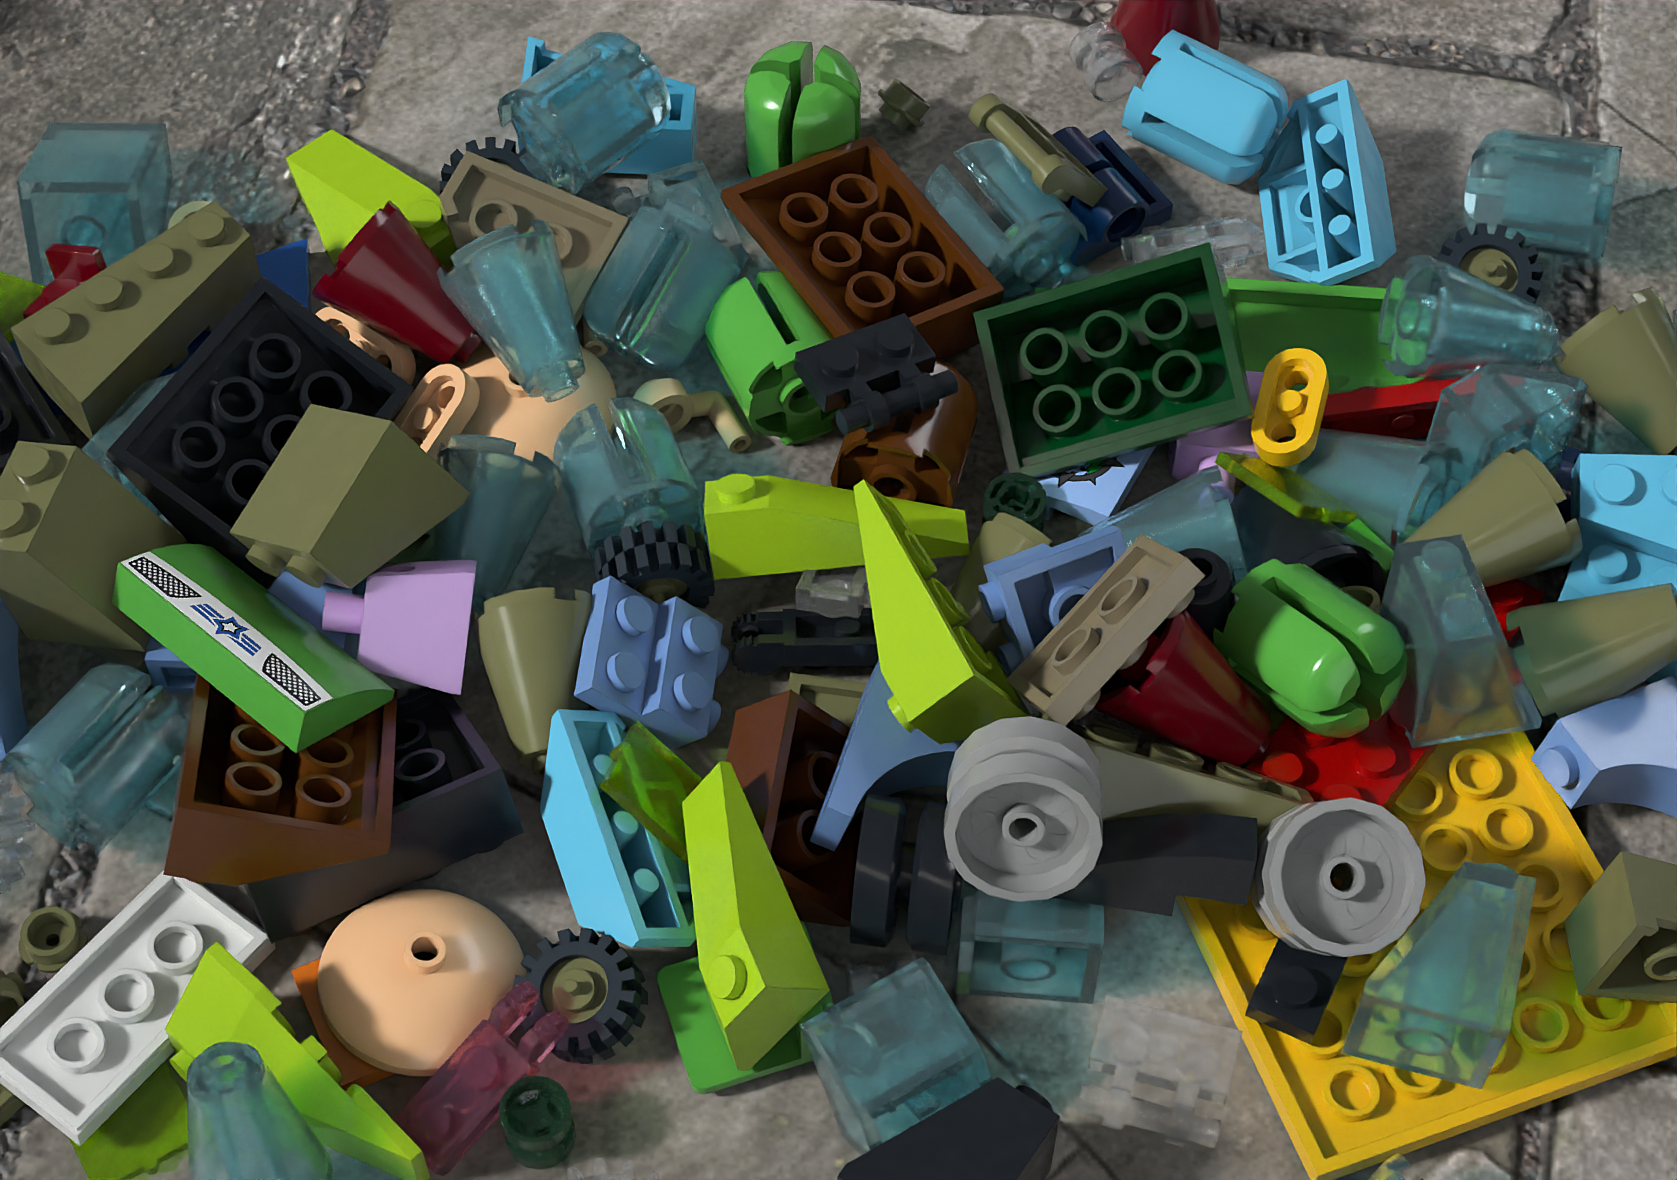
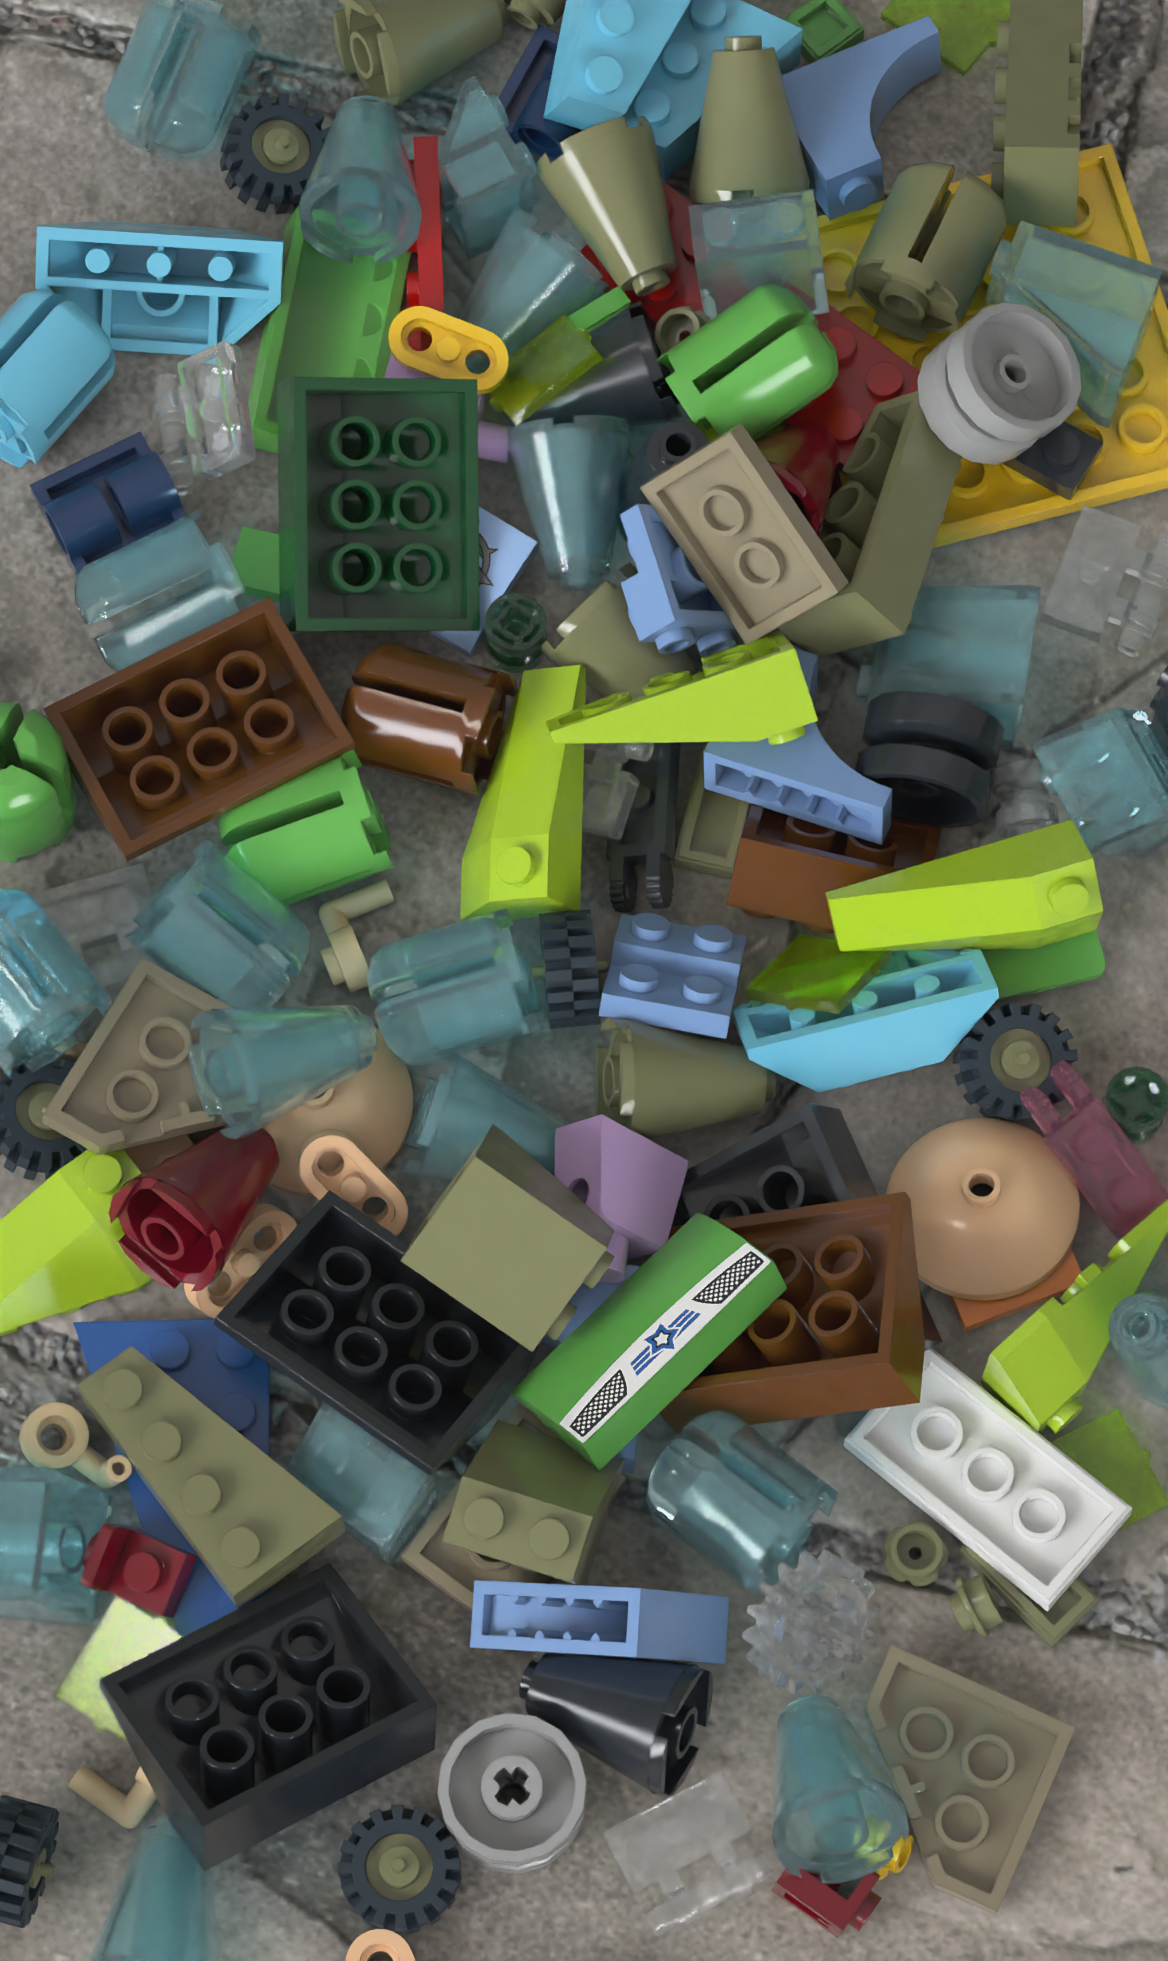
camera: 85 degrees left, 15 degrees up
black plate [794,313,958,435] -> none
light grey wheel [944,716,1103,902] -> none
olive plate [969,93,1108,207] -> none
black slope [1053,813,1257,917] -> none
none -> olive cylinder [845,161,1006,342]

